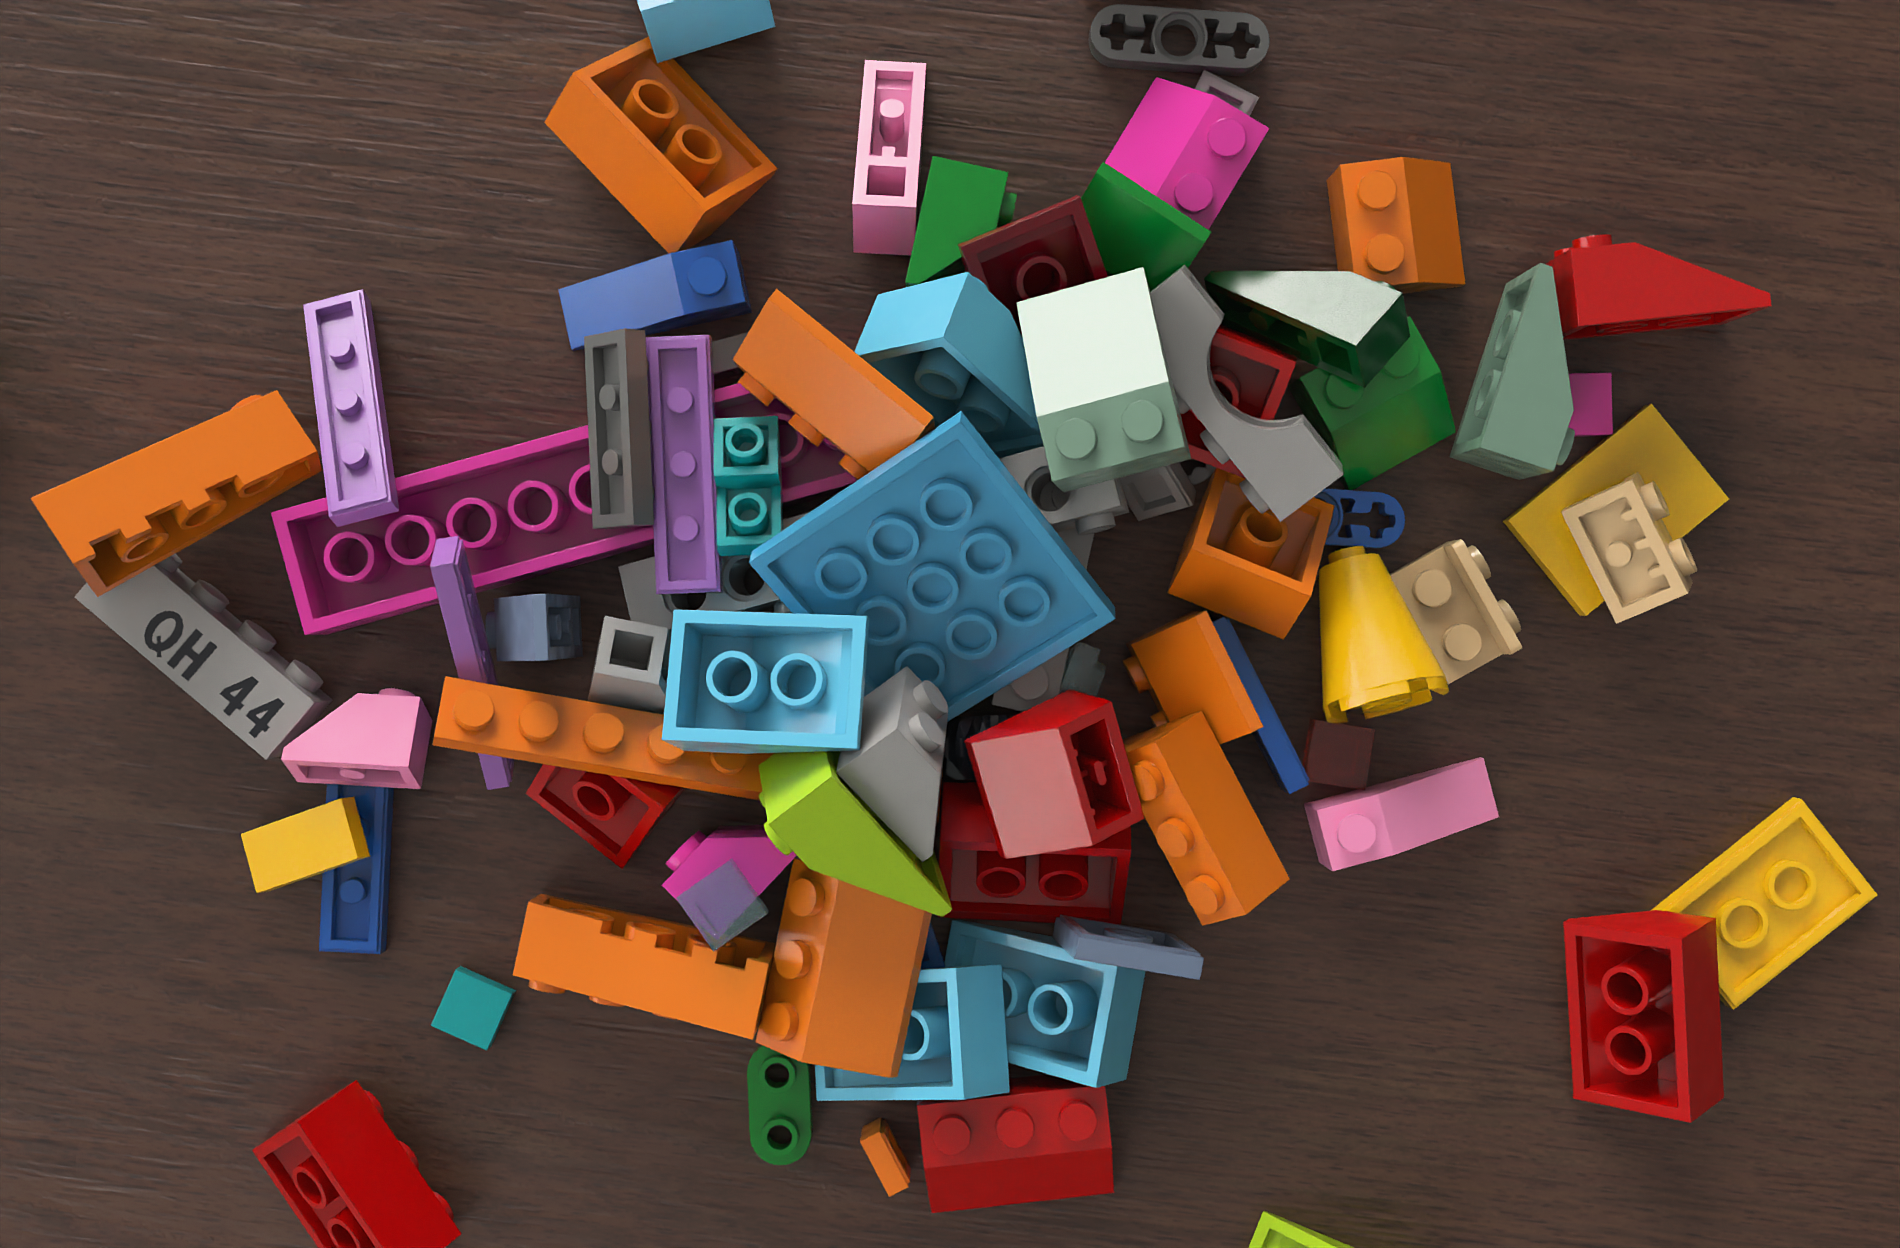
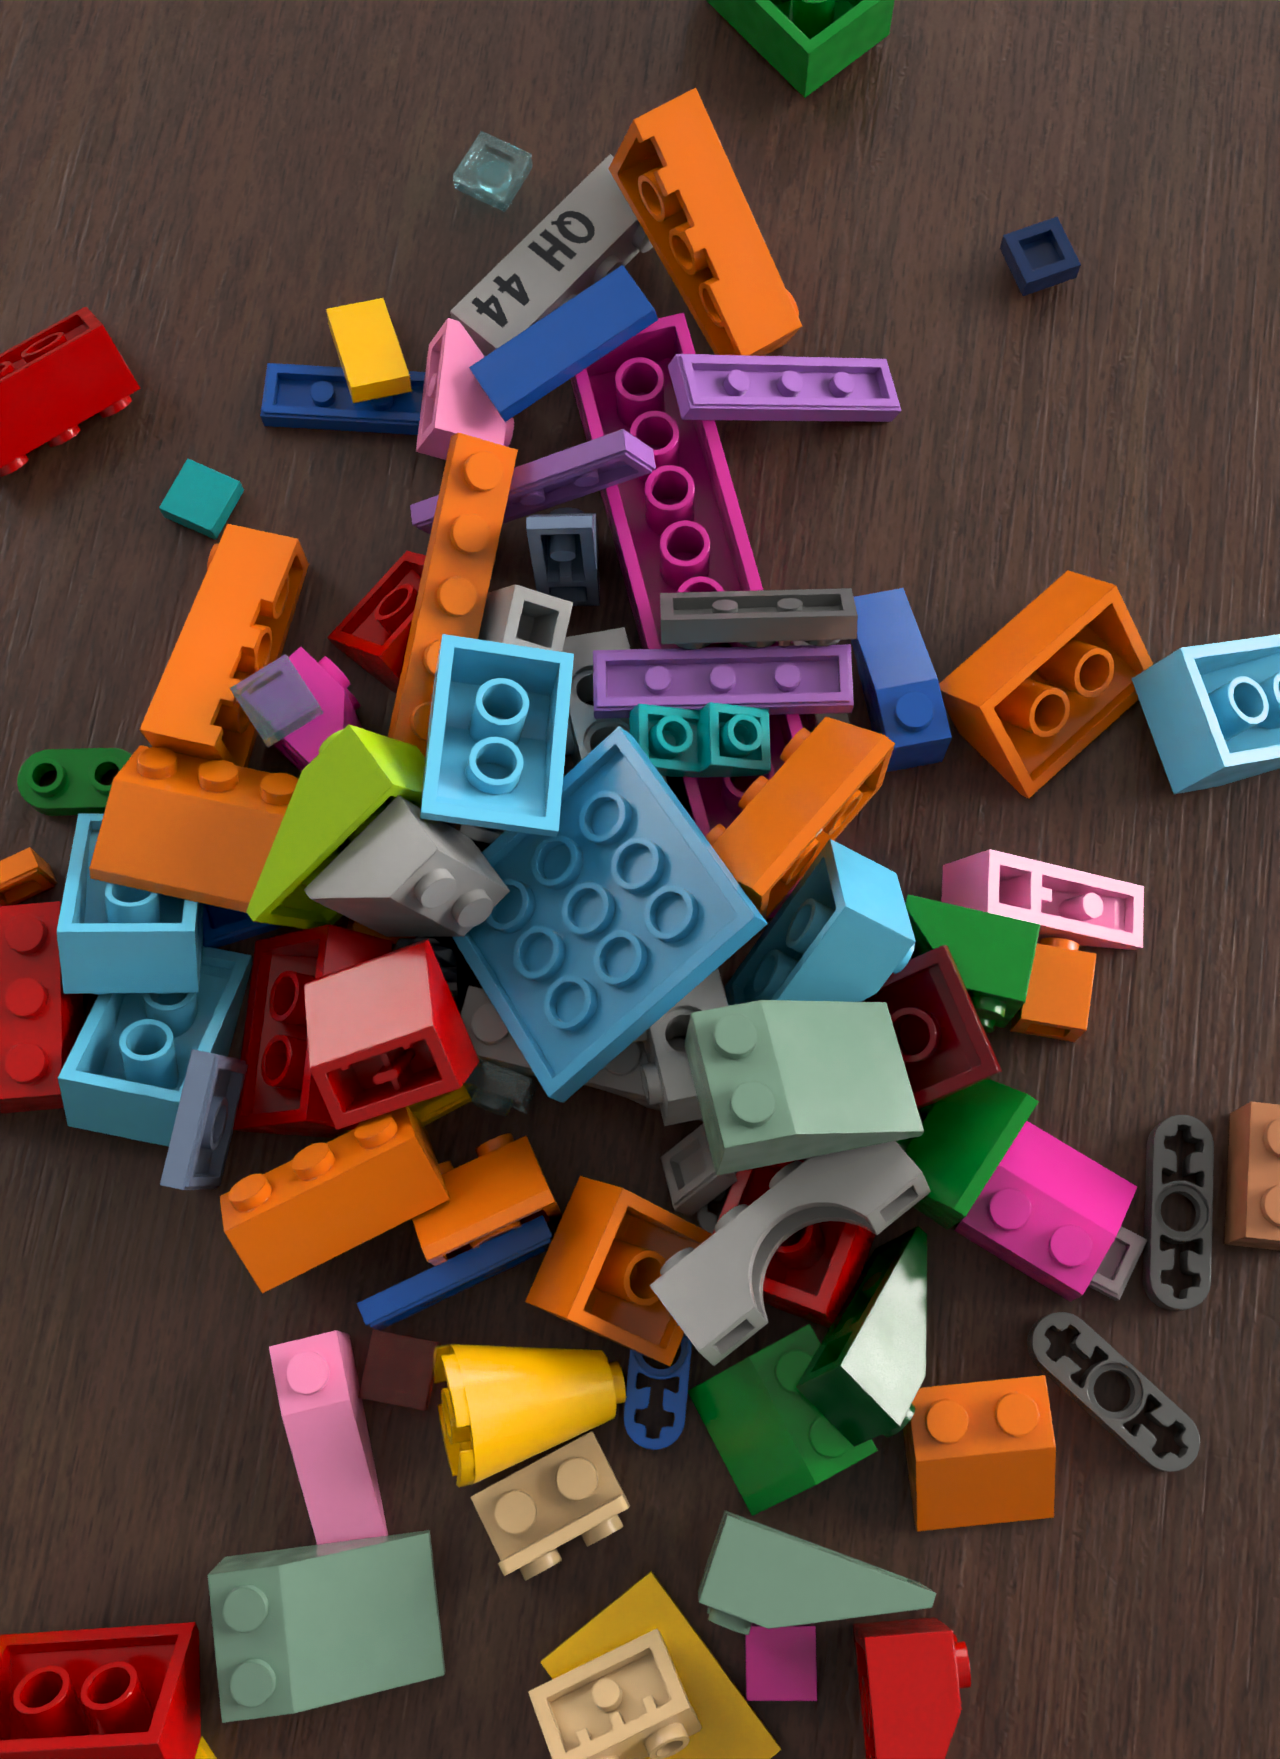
camera: 90 degrees right, 15 degrees down
none -> sand green slope [208,1530,446,1723]
none -> clear light blue plate [453,131,533,212]
none -> blue tile [469,265,658,422]
none -> dark blue plate [1000,217,1081,296]
none -> orange brick [1010,937,1097,1042]
none -> dark grey beam [1027,1312,1200,1472]

